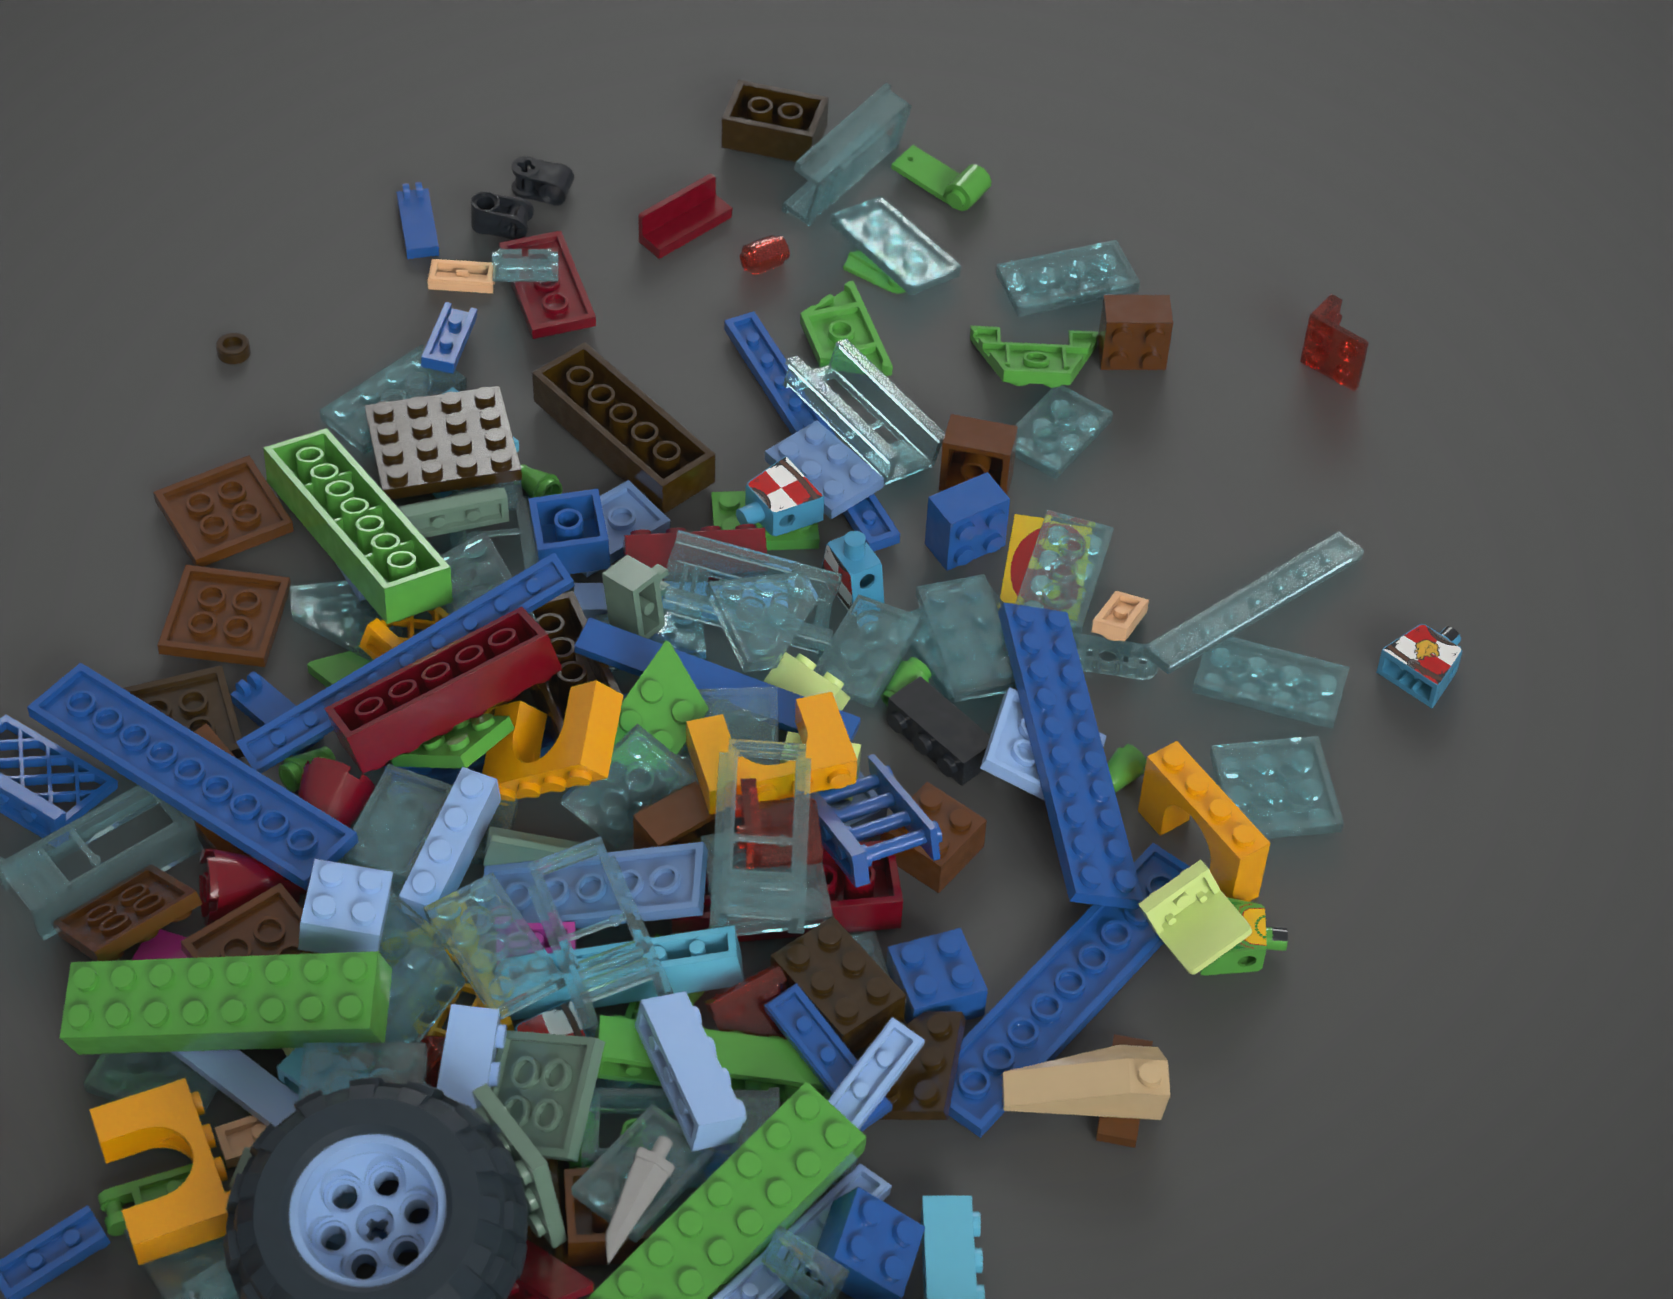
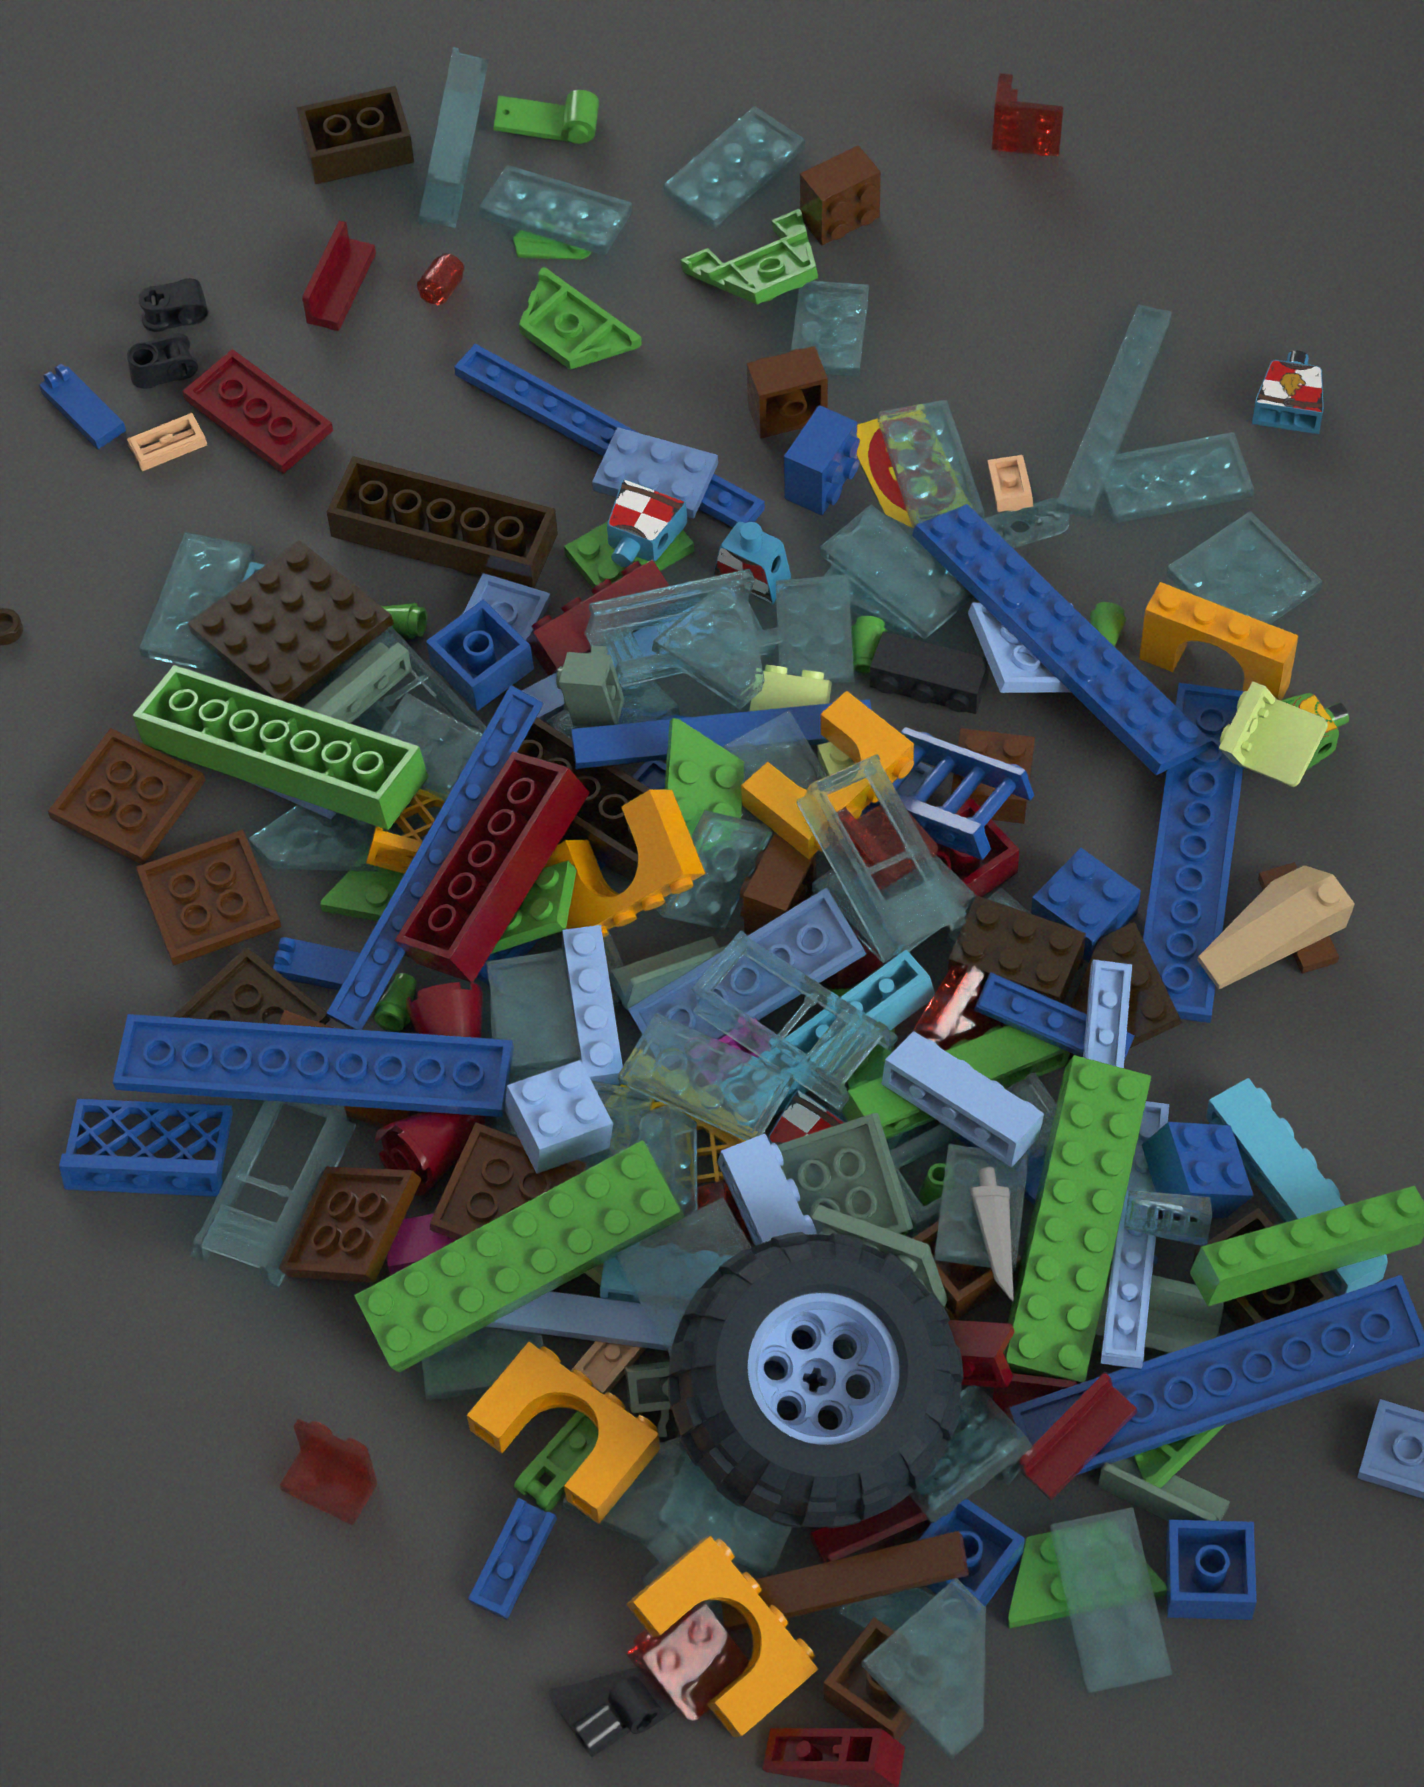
camera: 25 degrees left, 10 degrees up
hinge [421,302,477,374] -> none
clear light blue hinge [492,248,559,282] -> none
clear light blue piece [783,339,945,485] -> none

